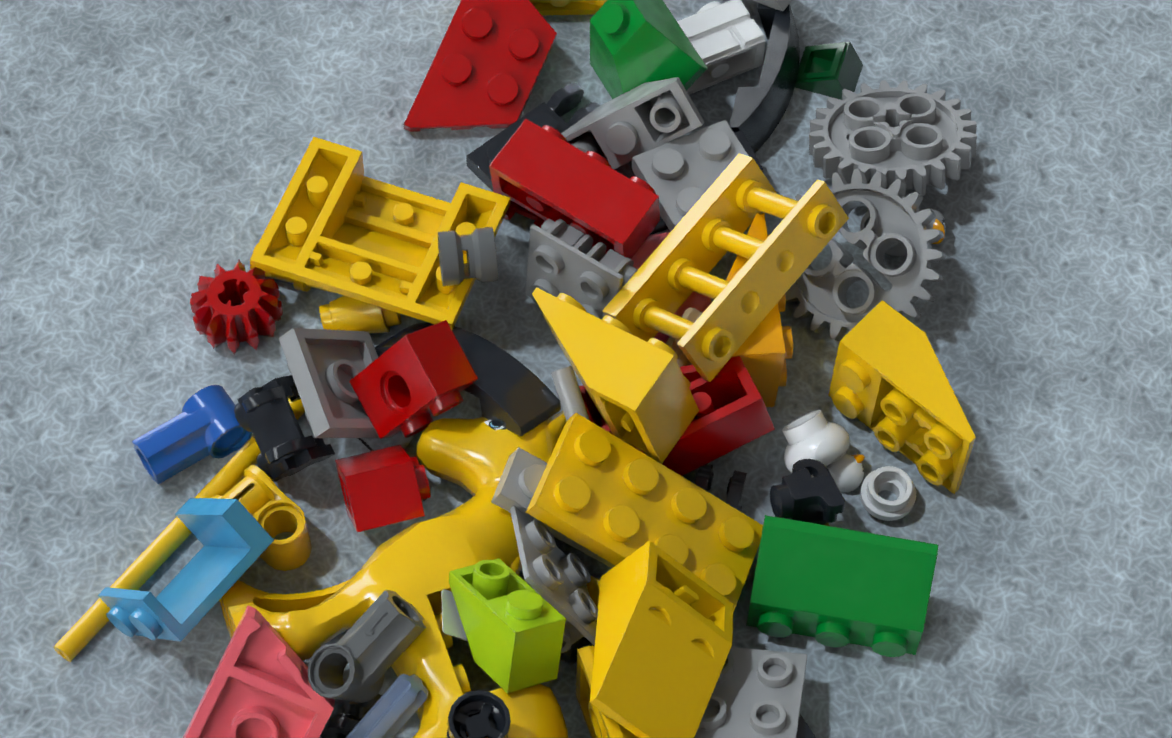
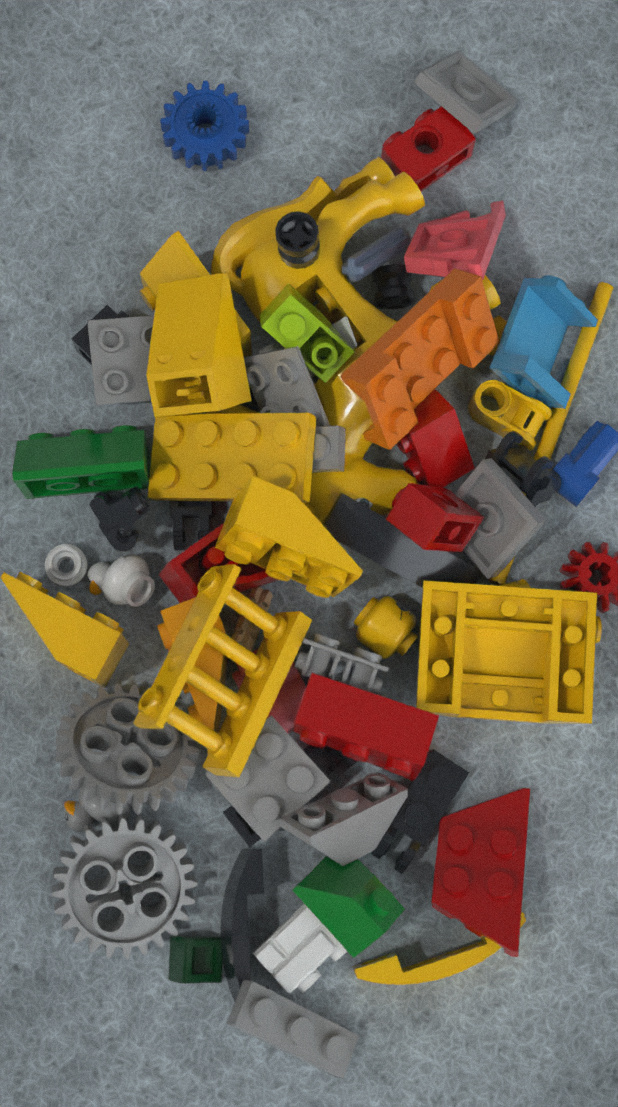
camera: 160 degrees right, 20 degrees up
dark grey piece [307,590,426,703] -> none
dark grey wheel [437,227,498,287] -> none
none -> orange piece [340,268,499,450]
none -> yellow head [353,596,418,659]

